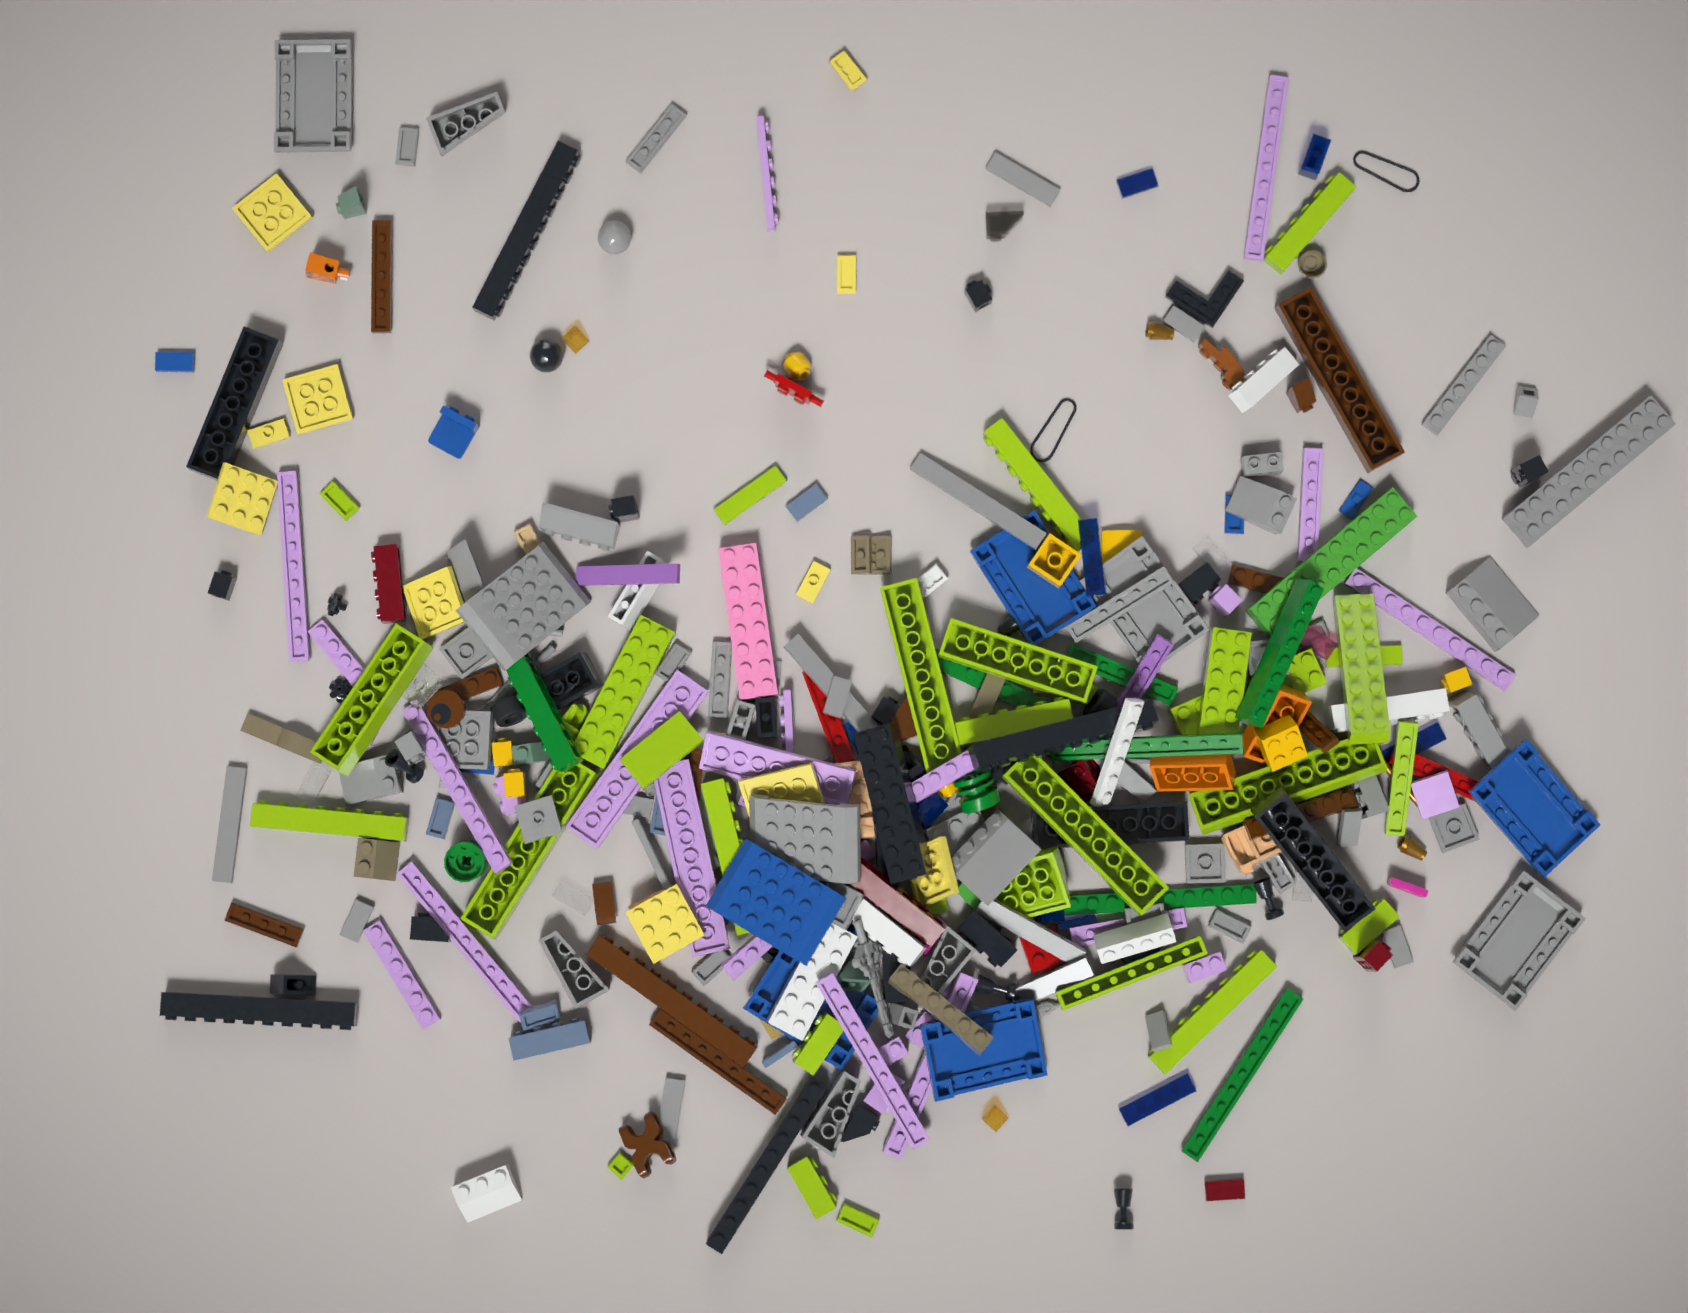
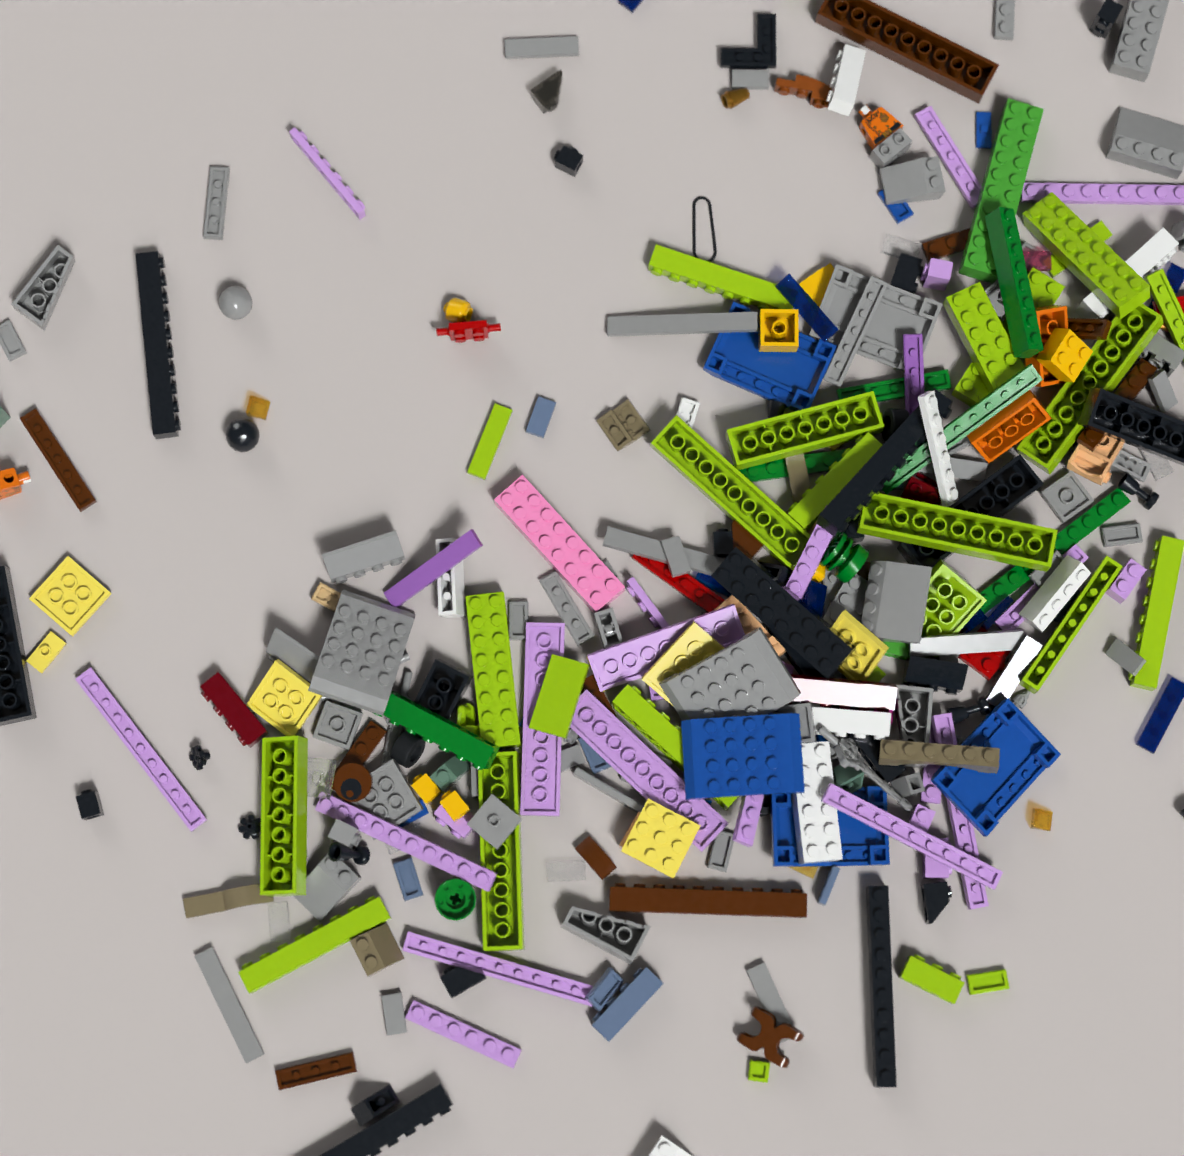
camera: 35 degrees left, 5 degrees down
light yellow plate [206,463,278,535] -> none
lavender plate [308,620,365,687] -> none
lime tile [320,481,360,522] -> none
blue bracket [428,405,479,459] -> none
black brick [608,495,639,523] -> none
reddish brown plate [649,1009,787,1115] -> none
black brick [755,698,777,739] -> none
lime brick [792,1012,844,1075] -> none
light yellow plate [796,561,831,604] -> none
light grey wedge [800,1069,861,1158] -> none
light yellow plate [829,50,867,92] -> none
light yellow tile [837,255,856,294] -> none
reddish brown slope [1286,378,1316,413] -> none
yellow brick [1440,667,1473,694] -> none
none -> orange torso [858,105,903,150]

